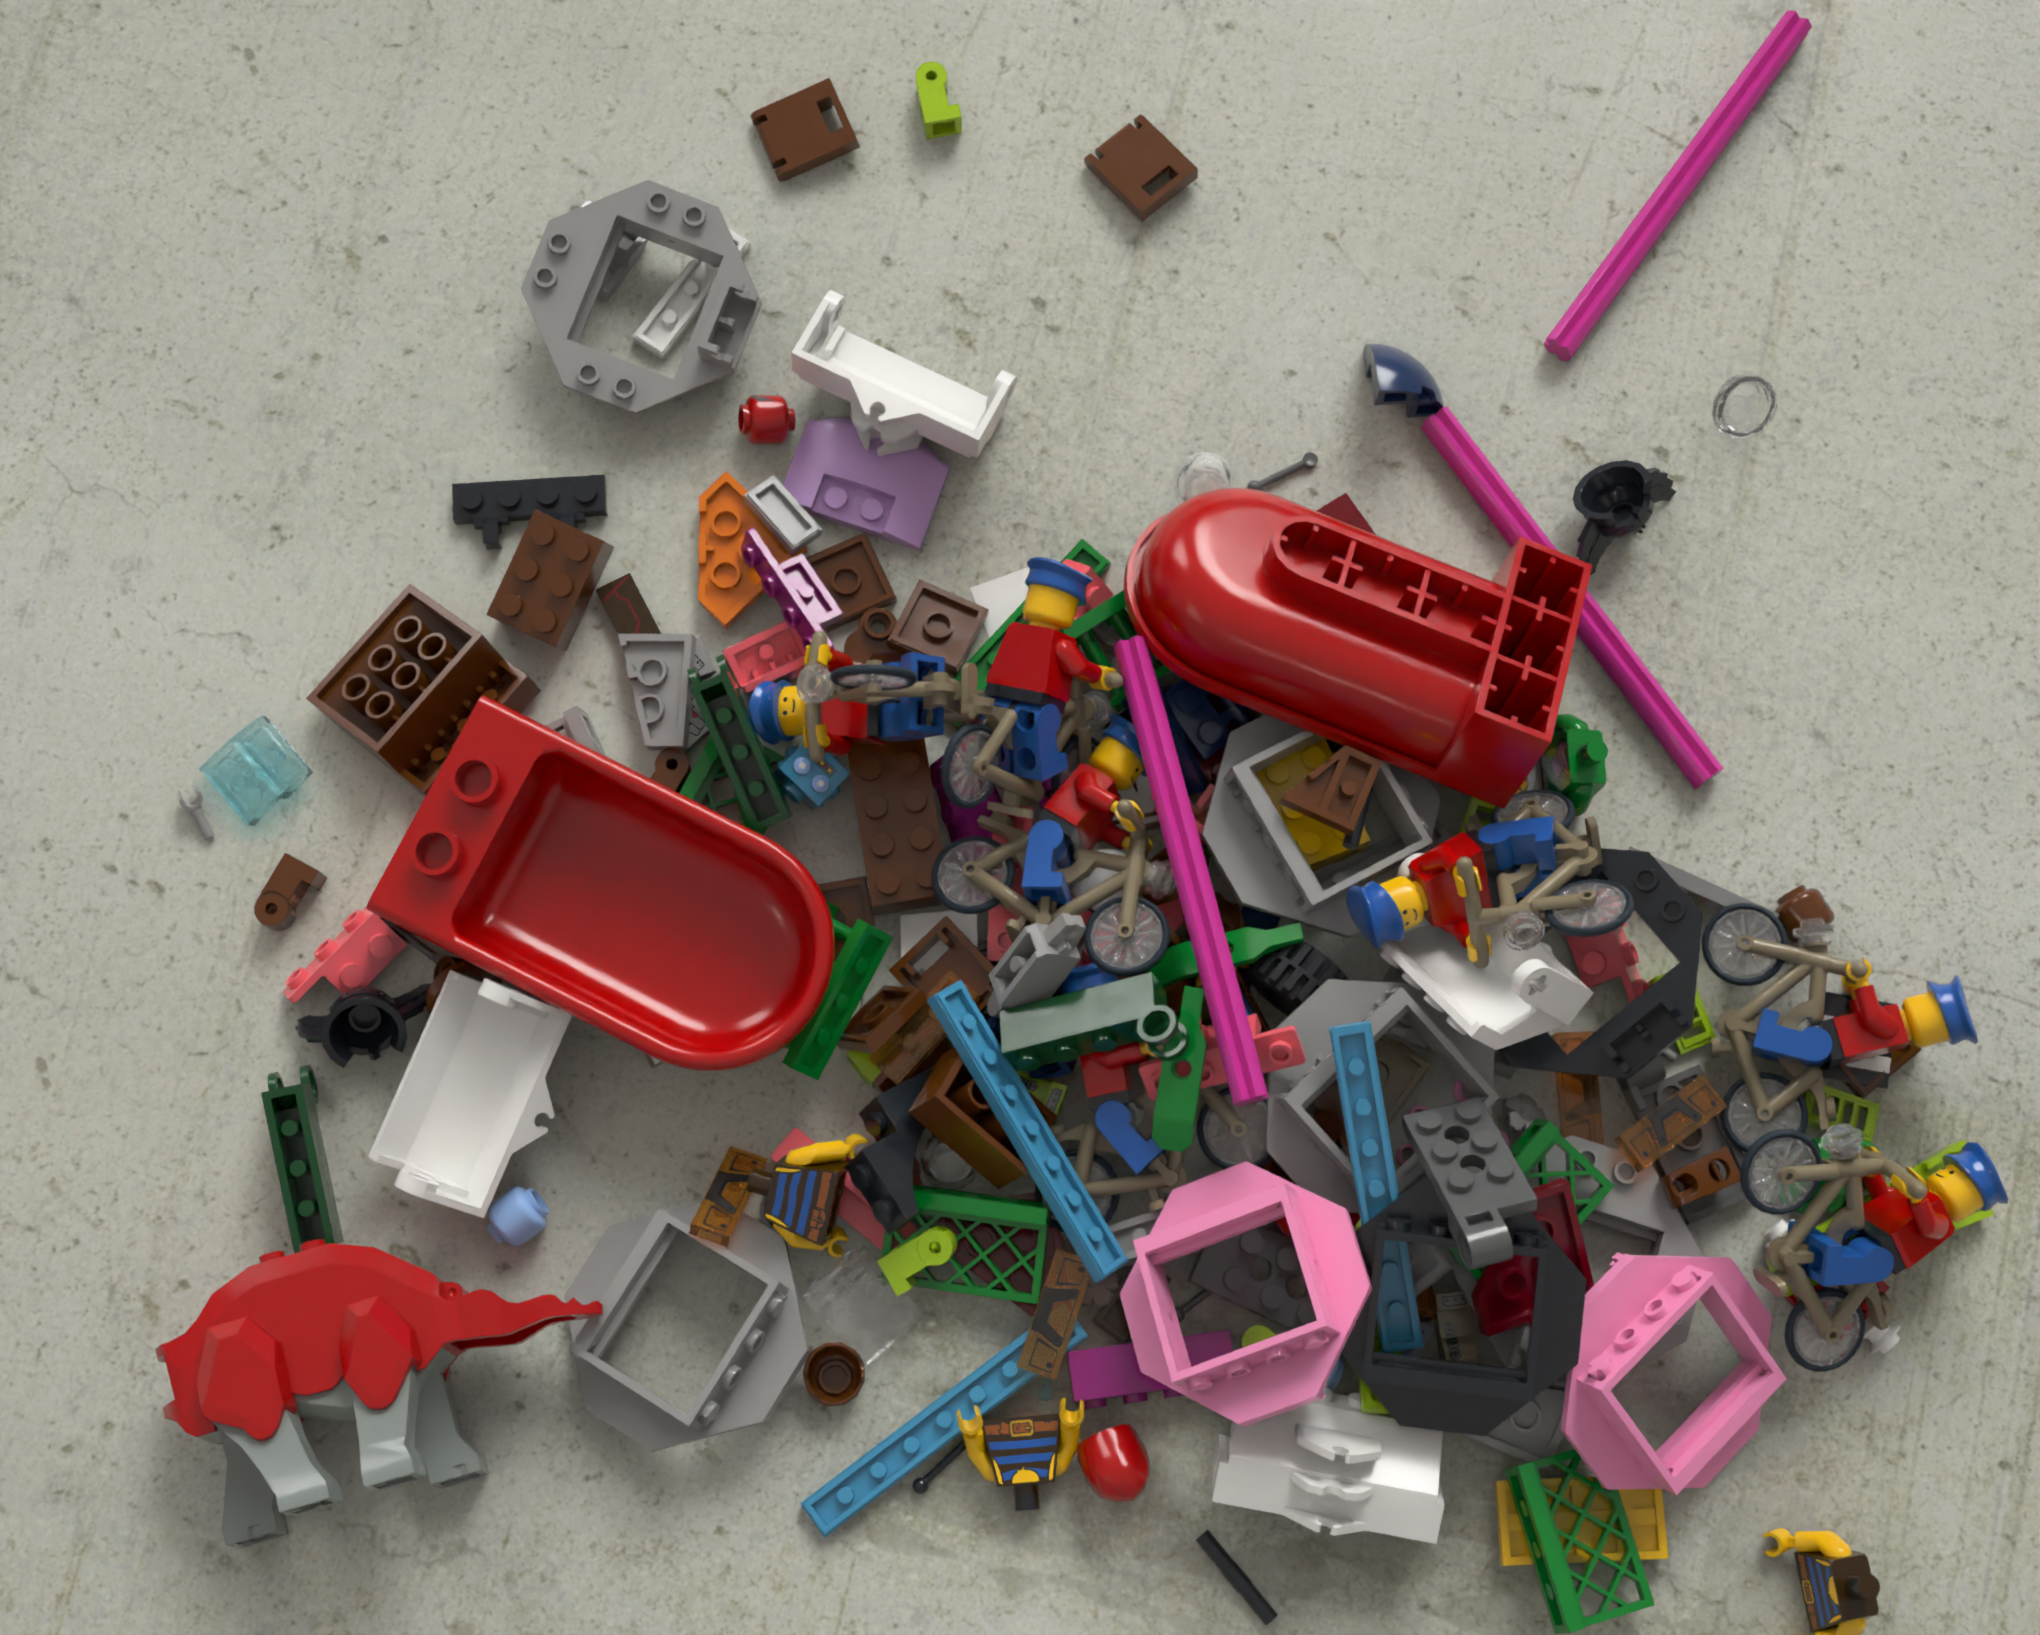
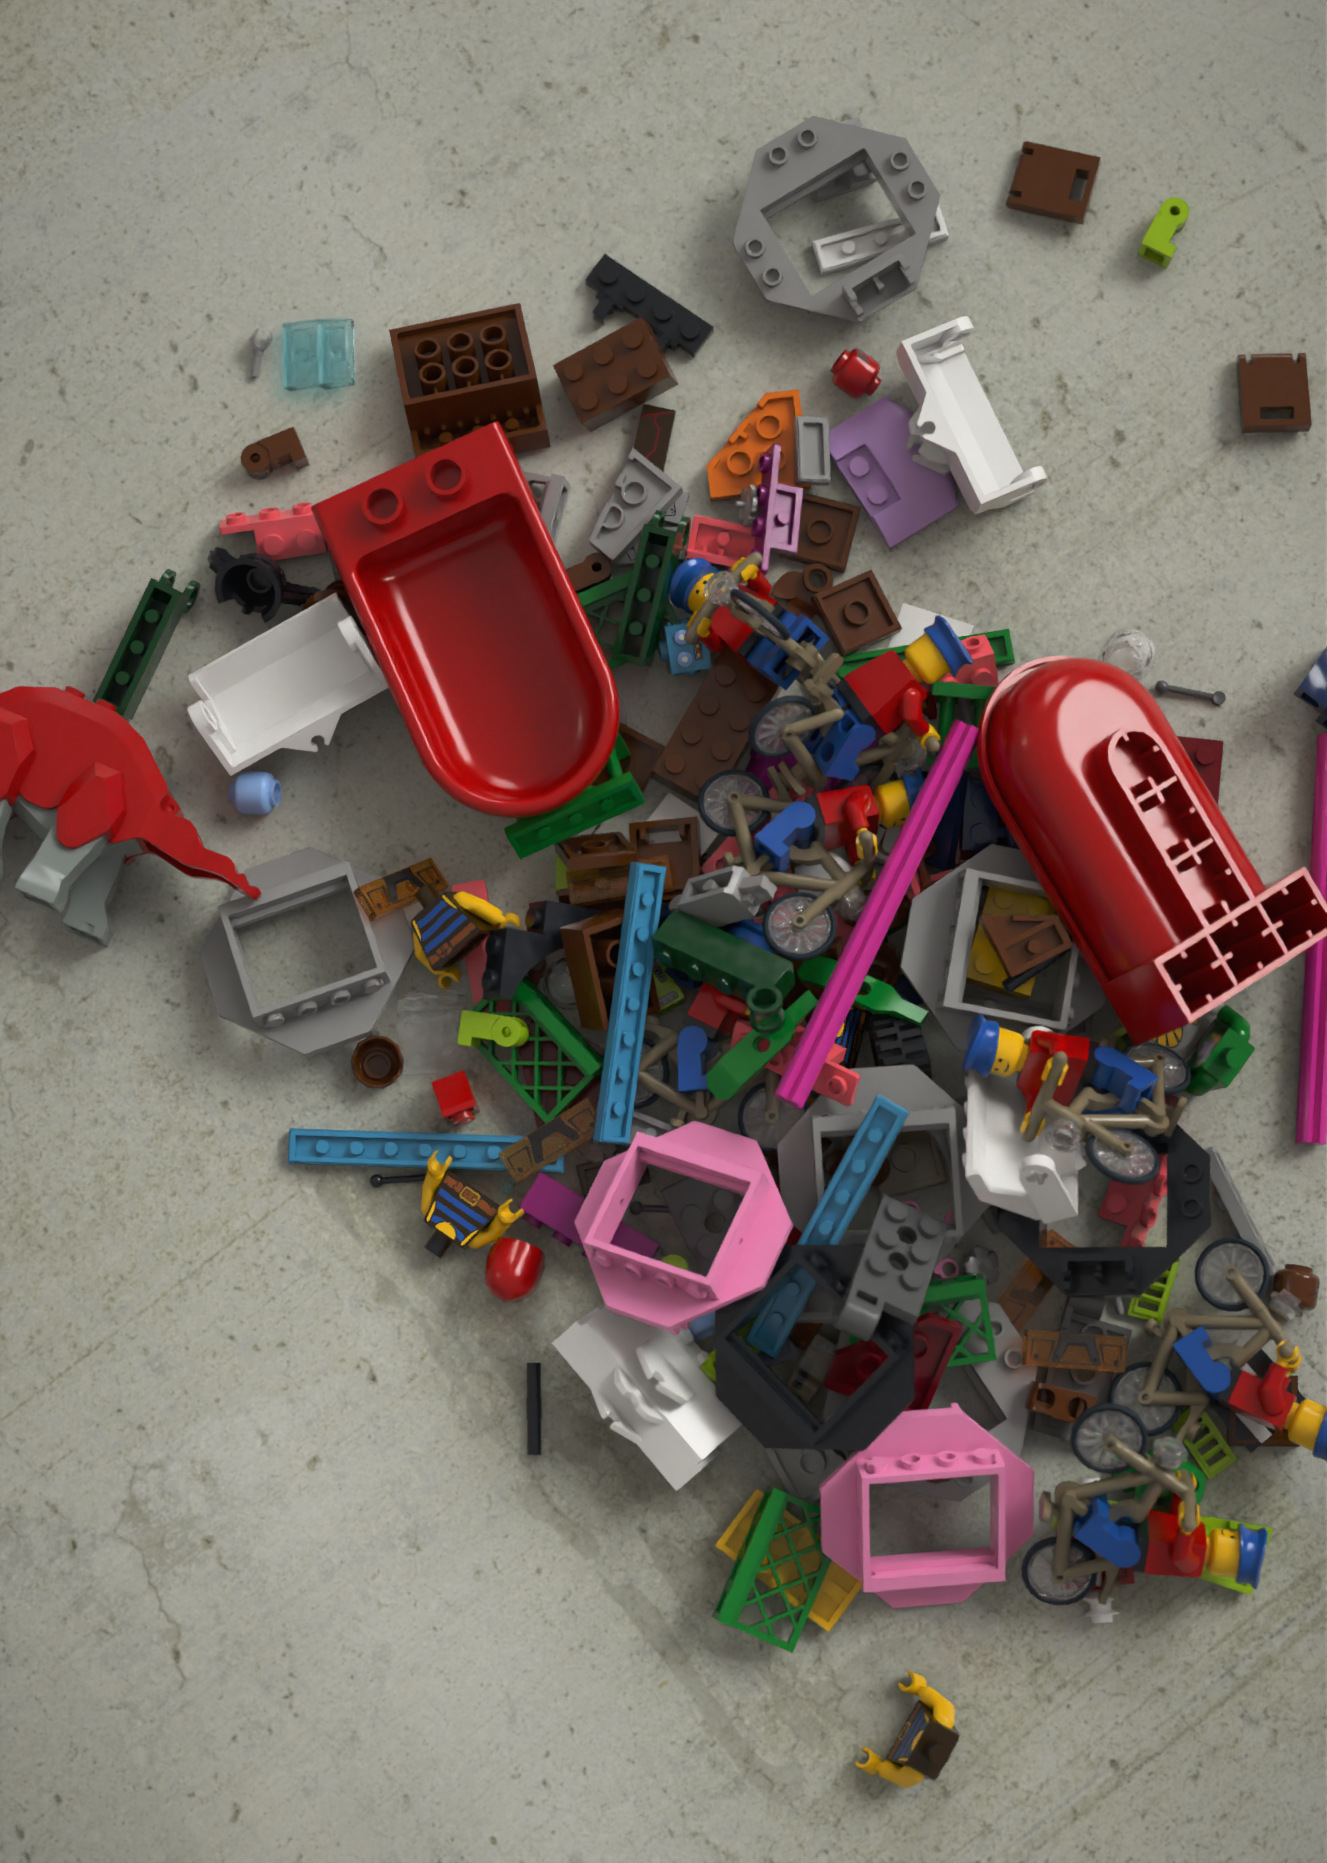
camera: 45 degrees right, 5 degrees up
none -> red slope [431,1070,480,1127]
none -> light grey plant [735,484,757,527]

